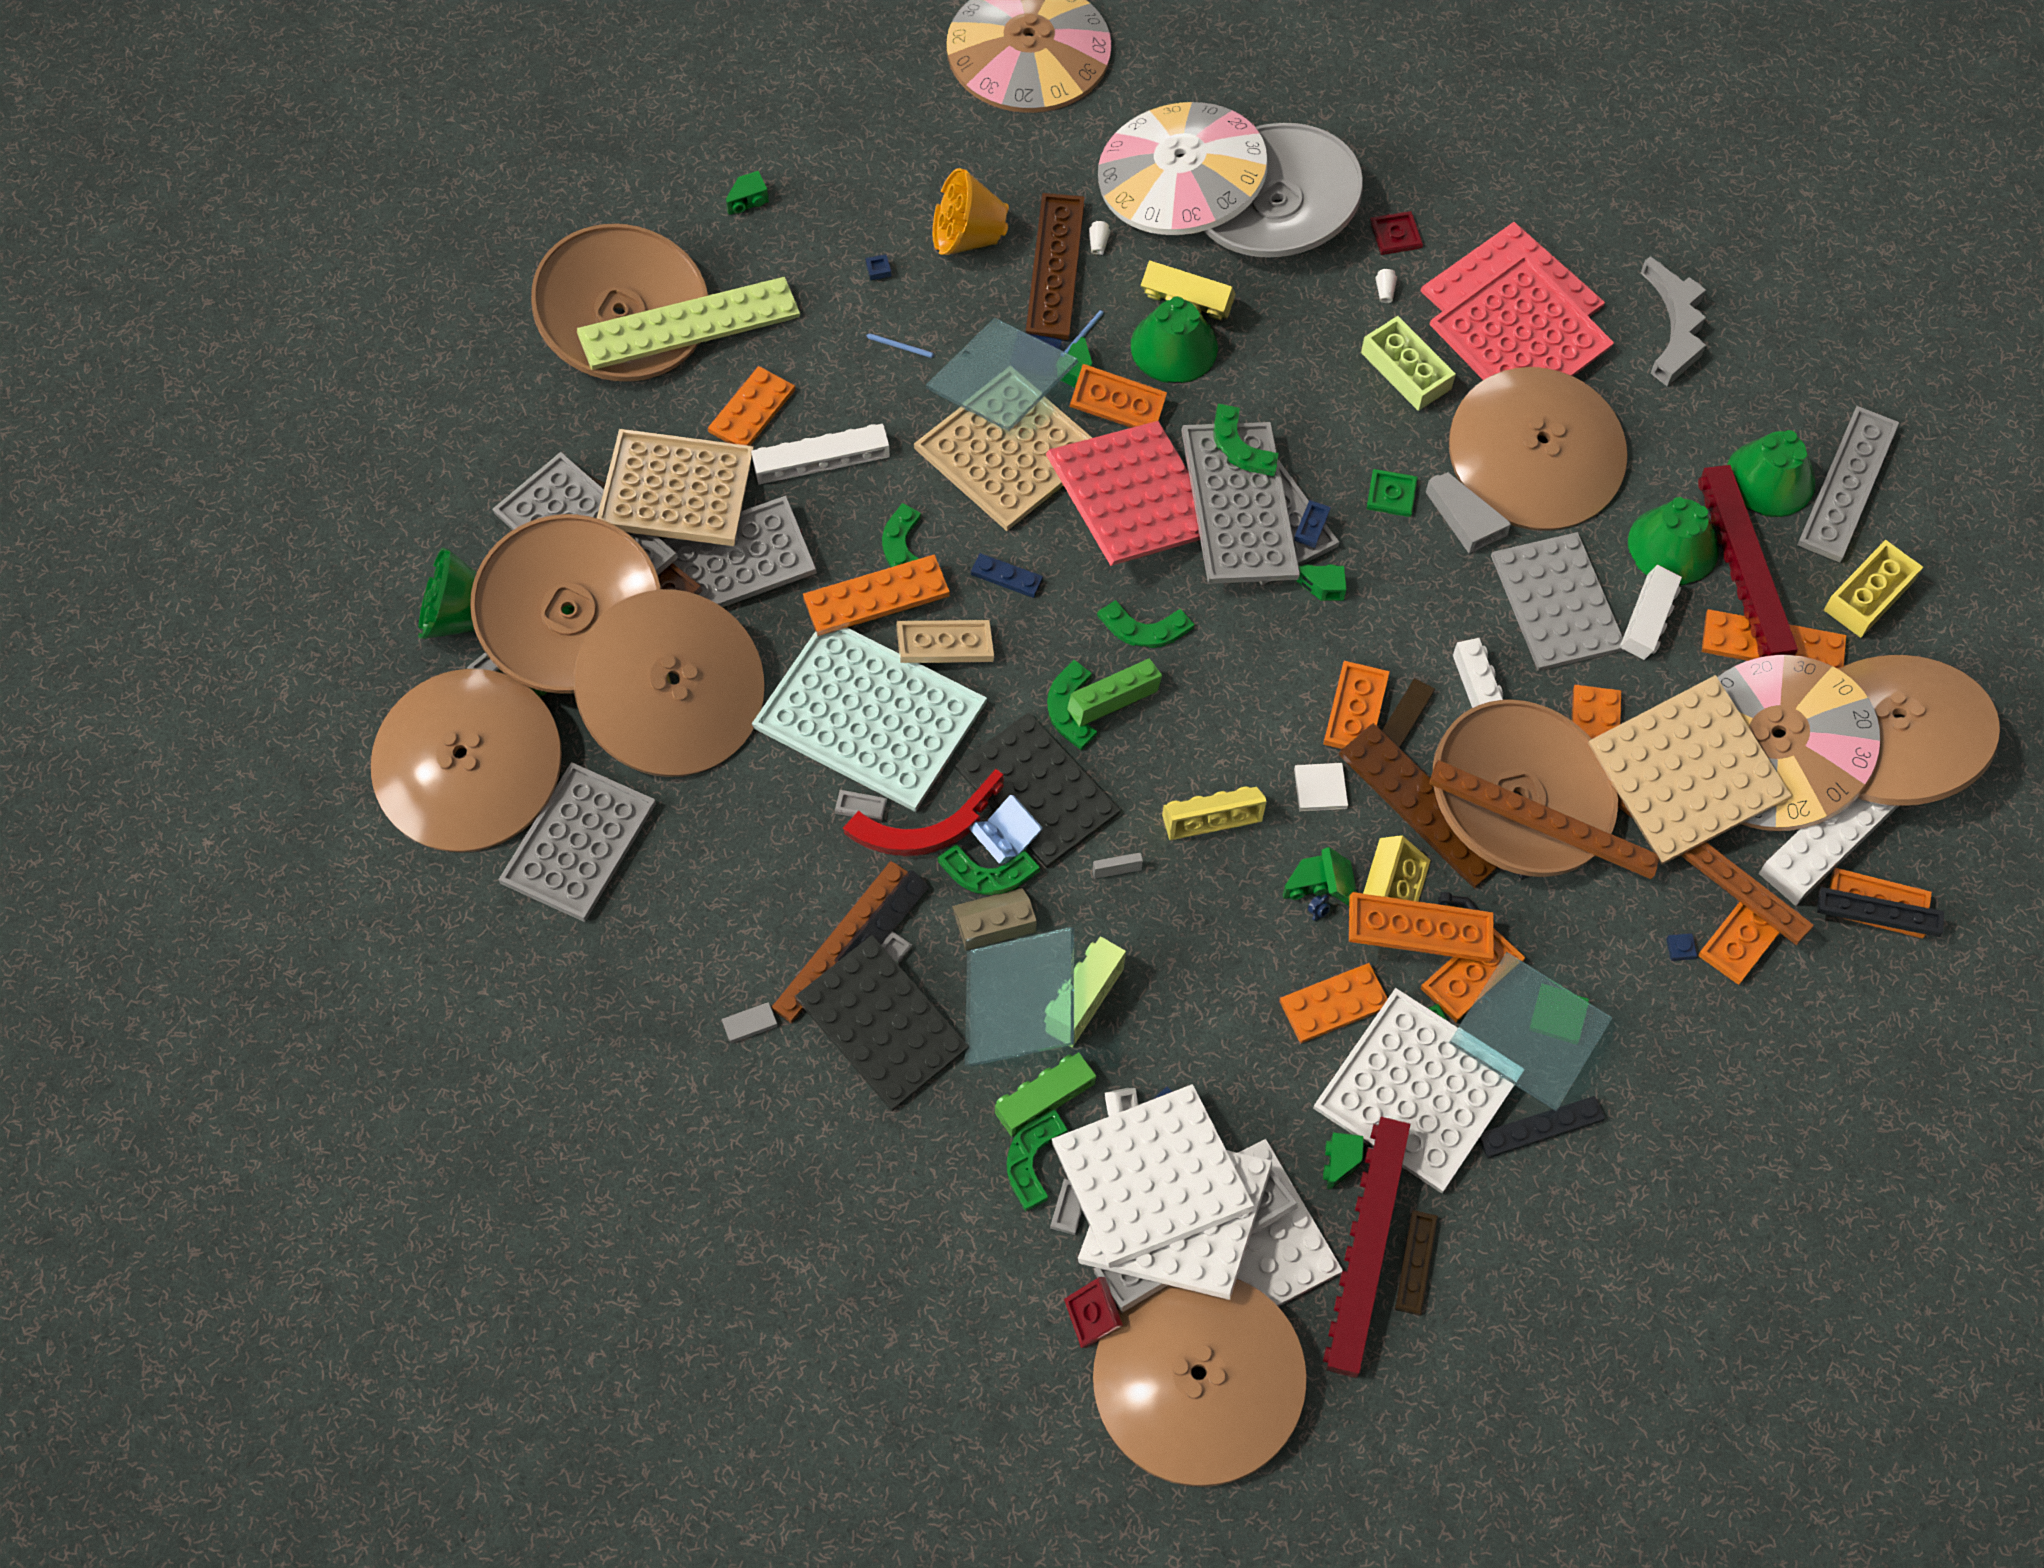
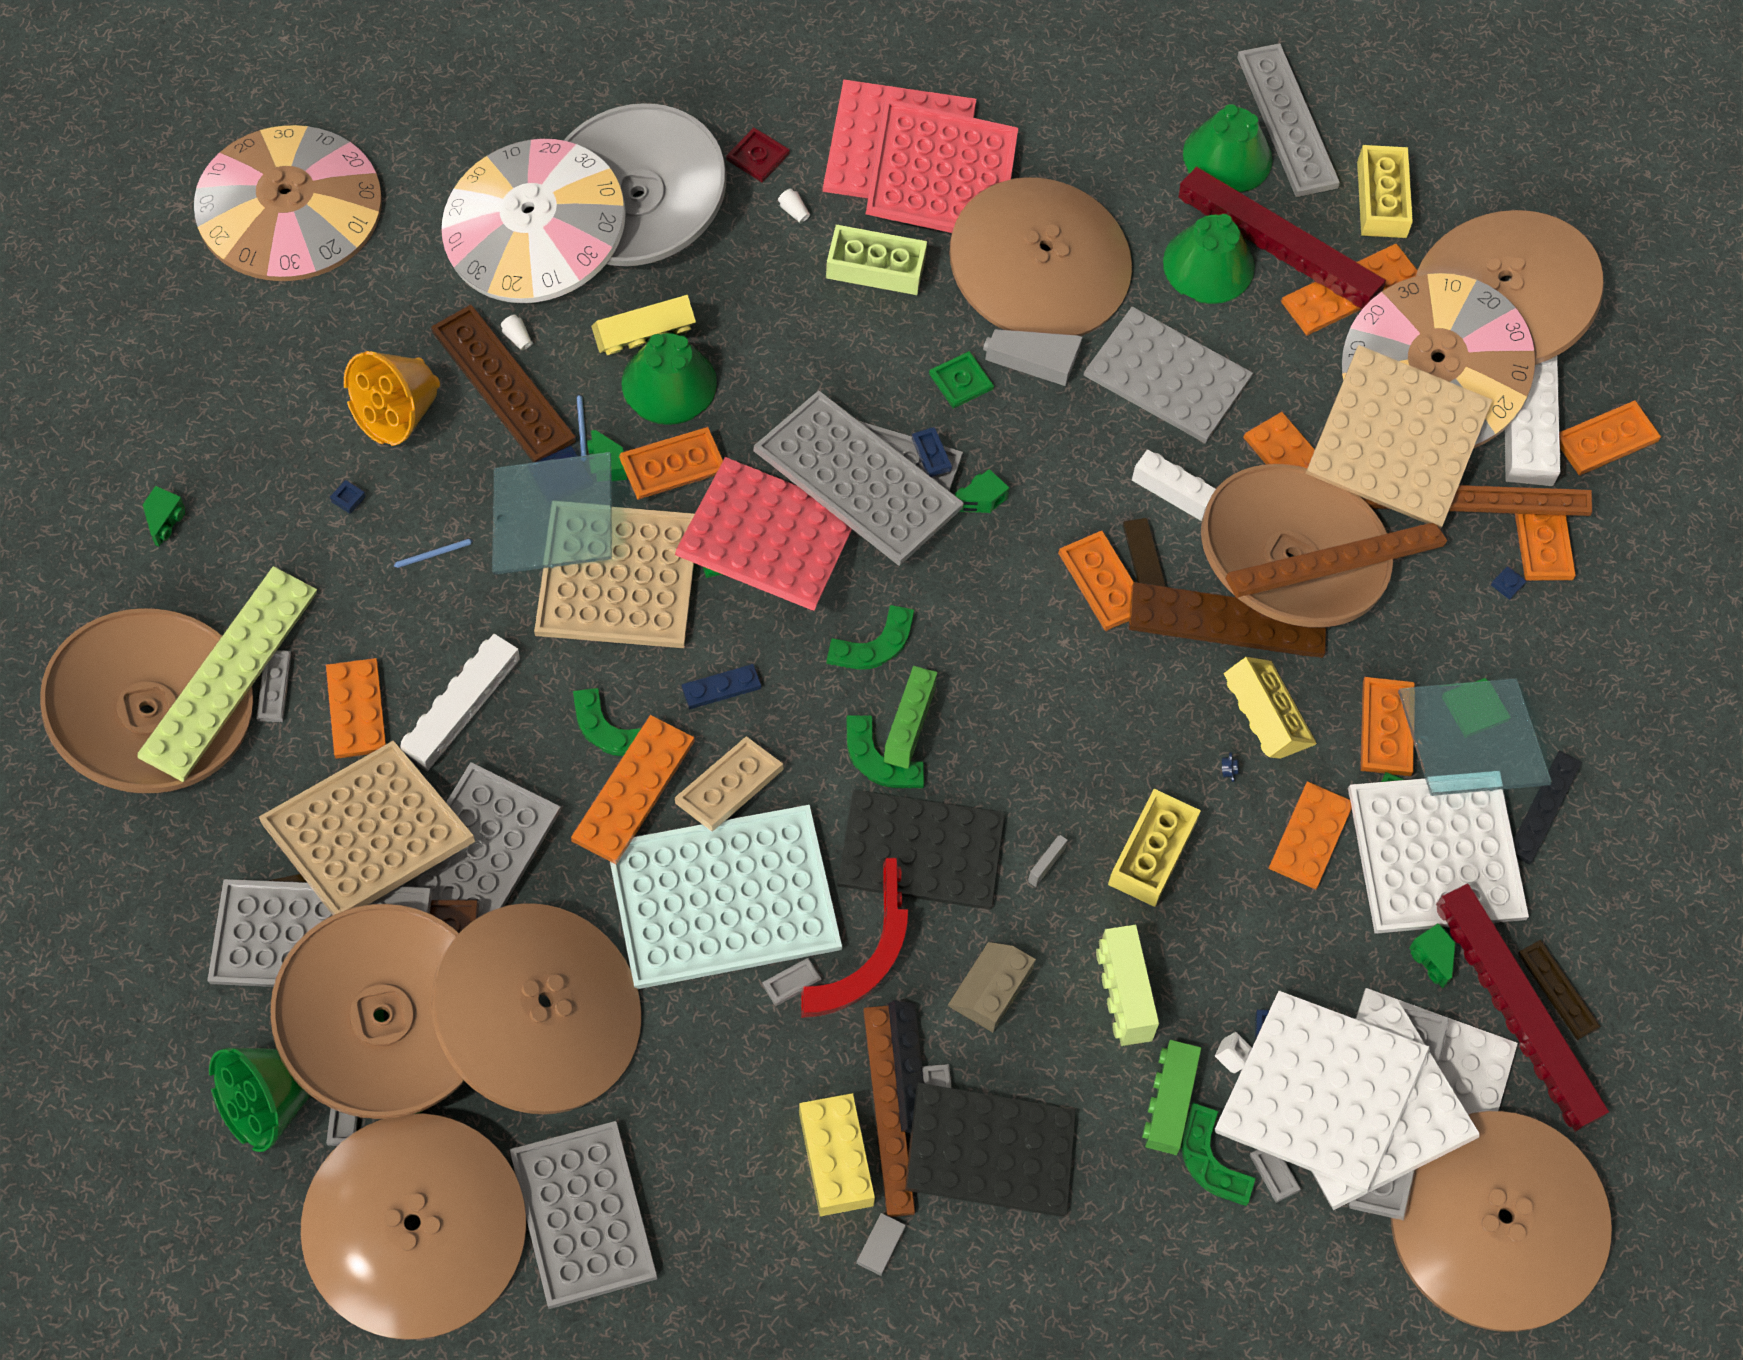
camera: 45 degrees left, 0 degrees up
green plate [938,844,1040,895] -> none
clear light blue piece [965,927,1074,1067] -> none
light blue bracket [970,795,1042,864] -> none
dark red tile [1064,1277,1123,1348] -> none
light yellow slope [1162,787,1266,840] -> none
green plate [1213,403,1278,476] -> none
green slope [1283,855,1328,900] -> none
white tile [1294,763,1348,811] -> none
green tile [1321,847,1357,906] -> none
orange plate [1349,892,1494,962] -> none
black arm [1438,892,1478,910] -> none
white brick [1620,565,1682,660] -> none
light grey arch [1641,256,1706,386] -> none
black plate [1817,887,1944,937] -> none
none -> light grey tile [257,651,292,722]
none -> light yellow brick [799,1093,875,1216]
none -> light yellow brick [1108,789,1201,907]

